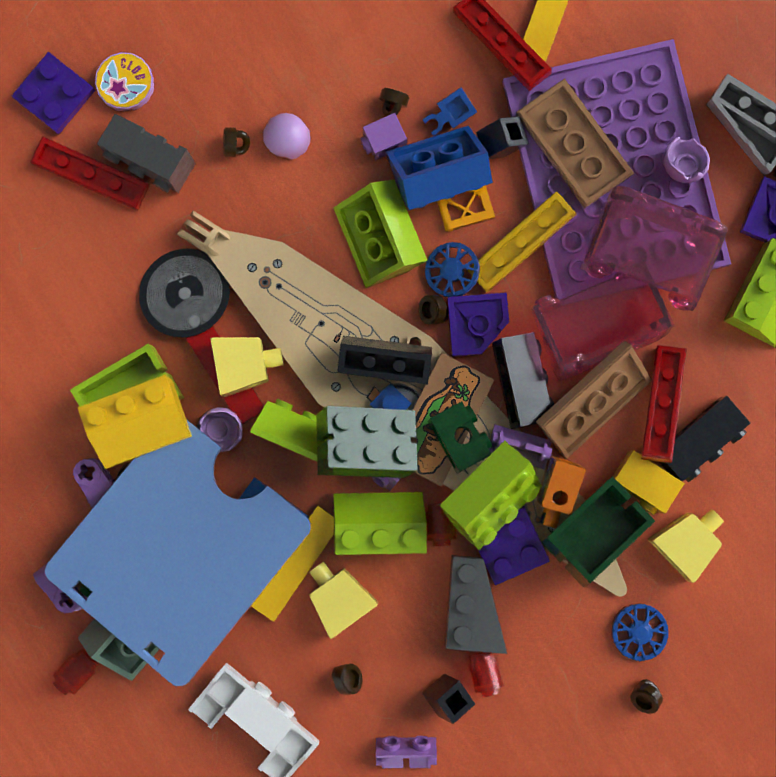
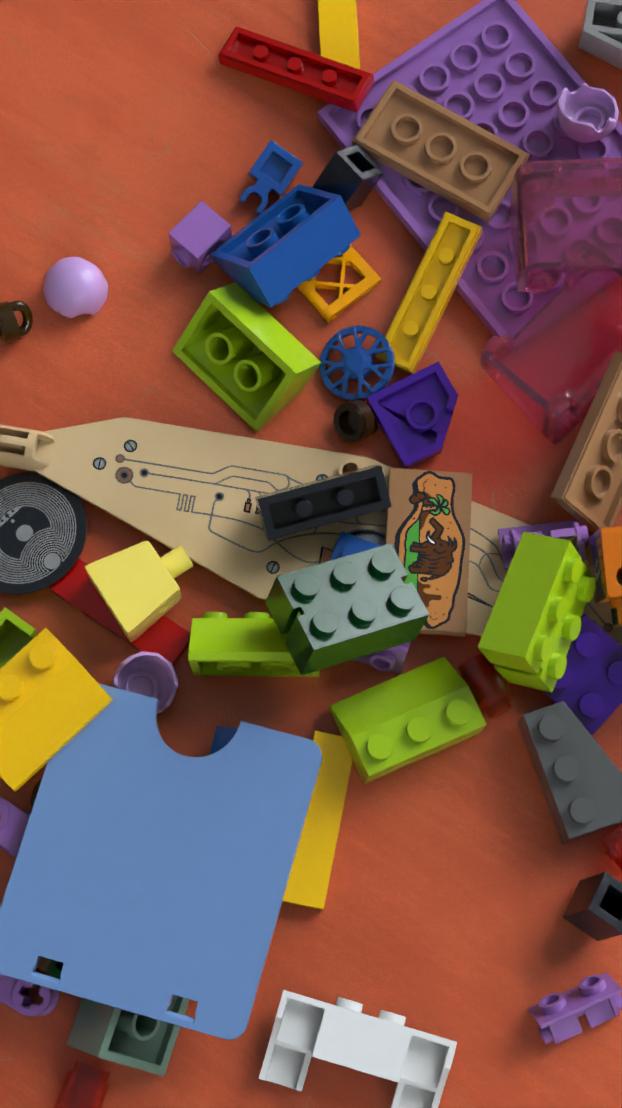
camera: 25 degrees left, 10 degrees down
light yellow torso [309,561,378,639] -> none
dark brown tile [332,664,363,695] -> none
dark brown tile [379,88,410,116] -> none
dark green brick [428,401,492,474] -> none
brick [492,332,554,429] -> none

